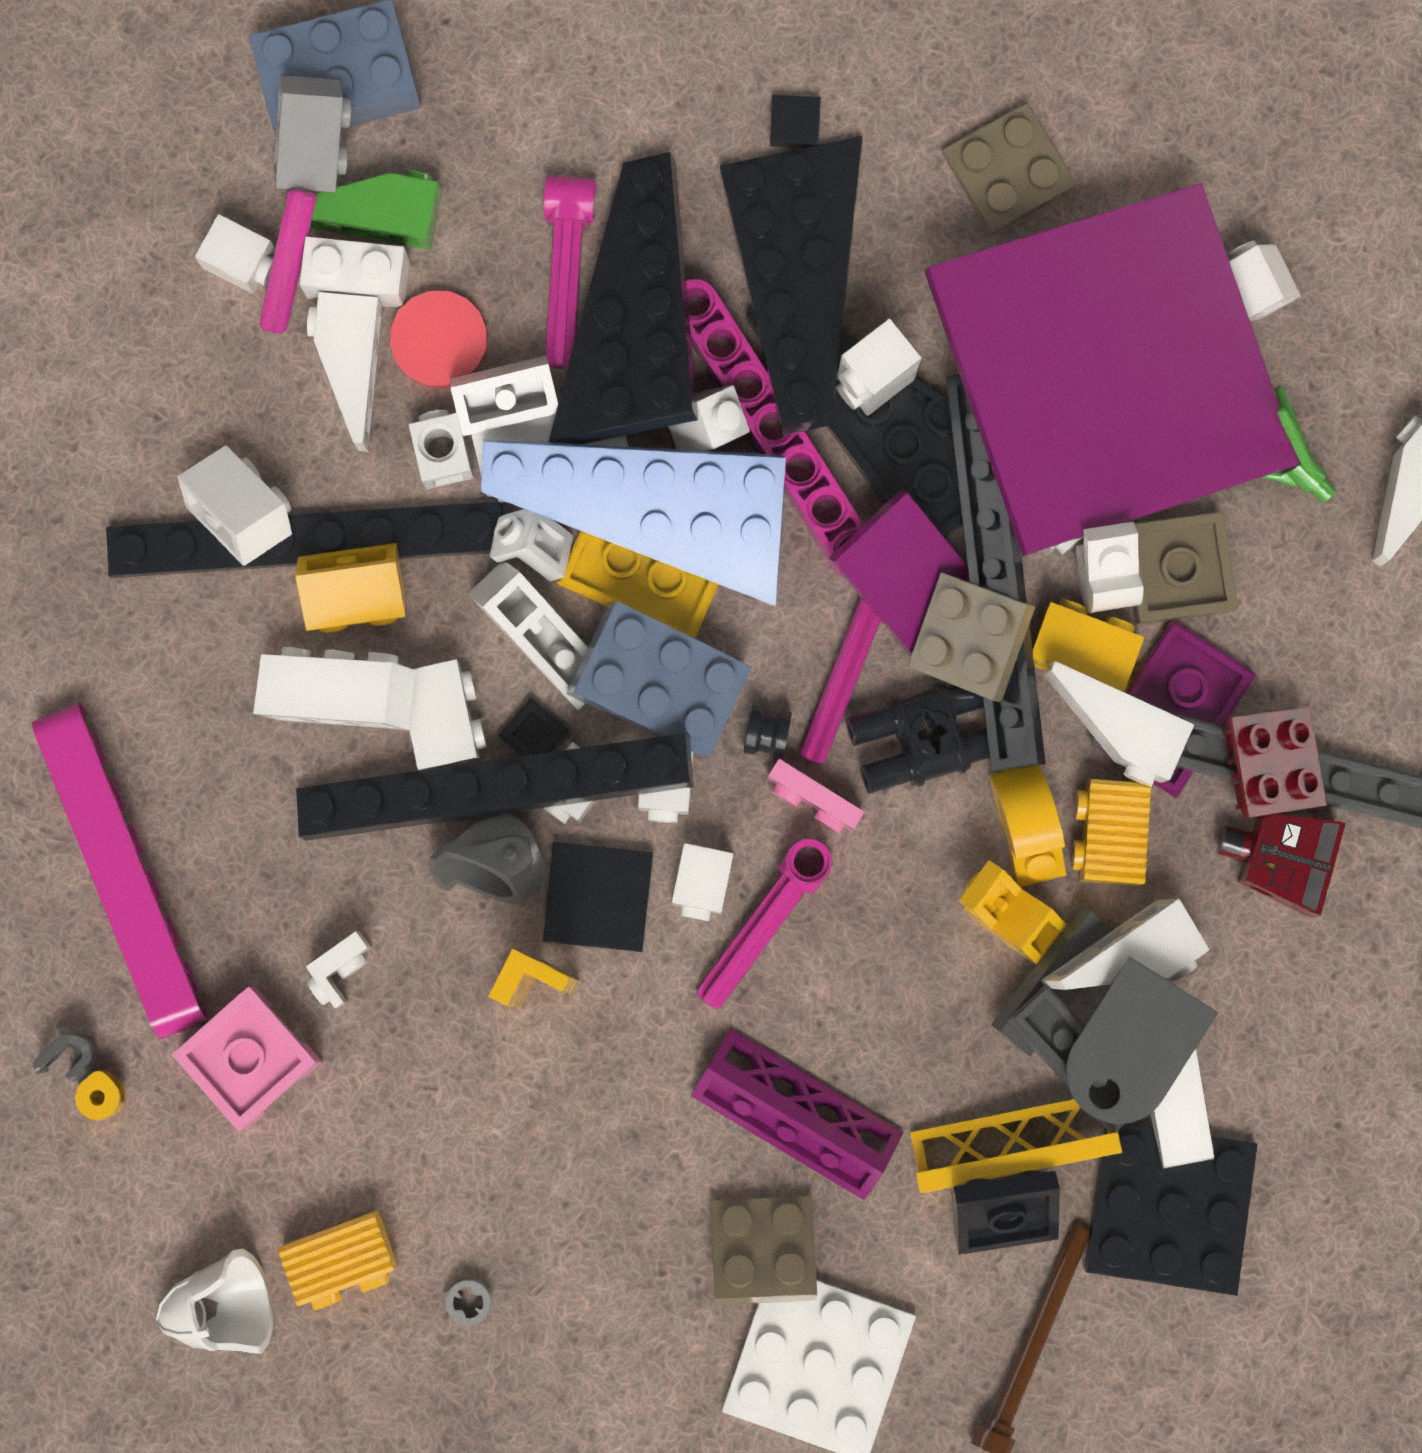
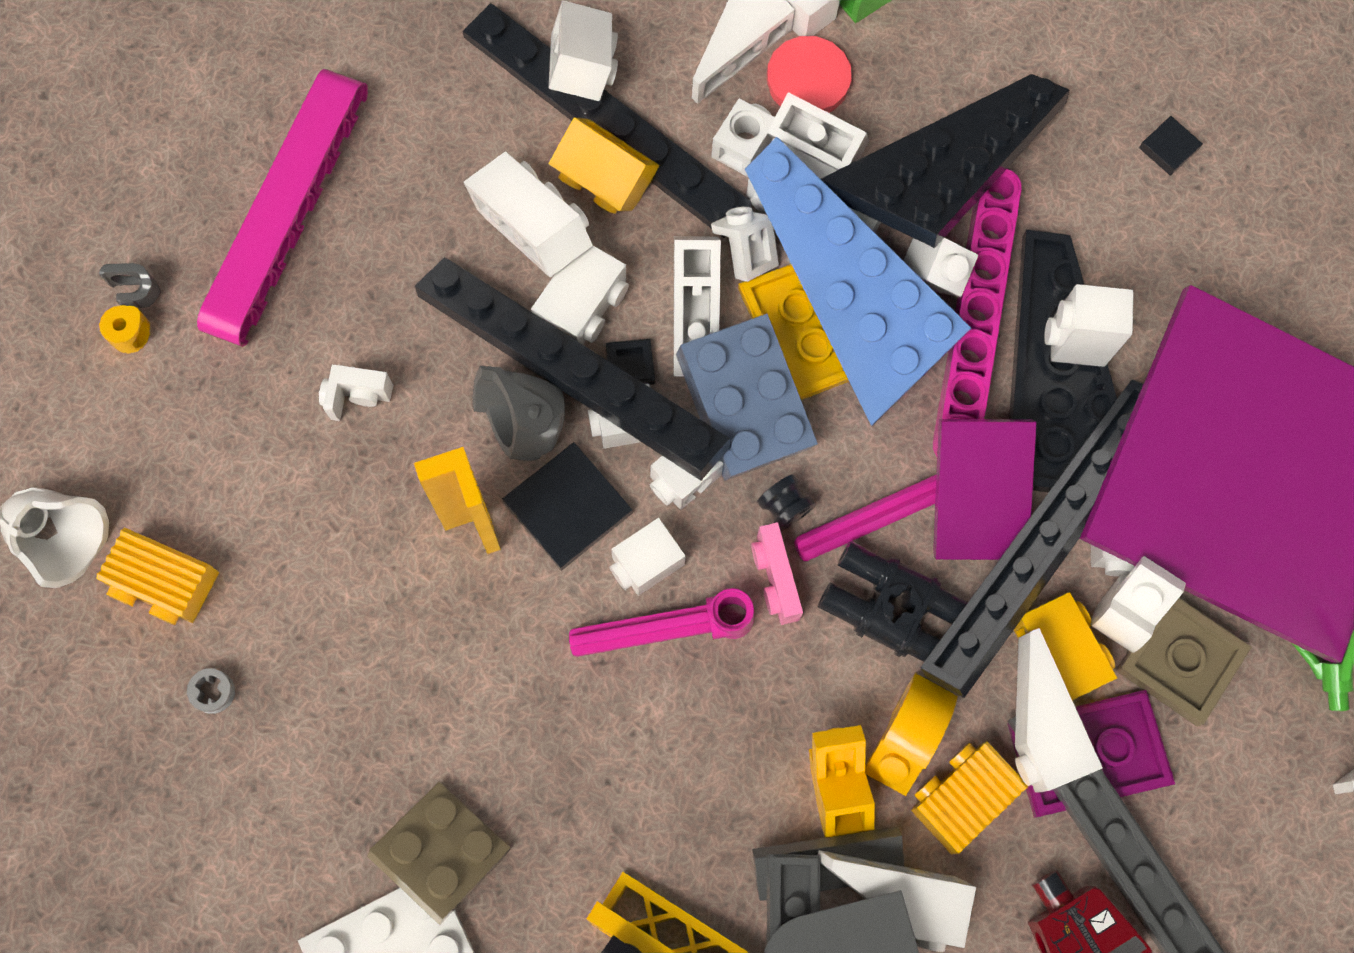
camera: 40 degrees right, 10 degrees down
bright pink panel [172,986,323,1131] -> none
dark pink axle [544,175,596,369] -> none
magenta fence [691,1028,904,1200] -> none
black wing [720,136,863,435] -> none
dark tan plate [908,572,1035,702] -> none
dark tan plate [942,103,1076,236] -> none
hinge [1222,707,1327,819] -> none

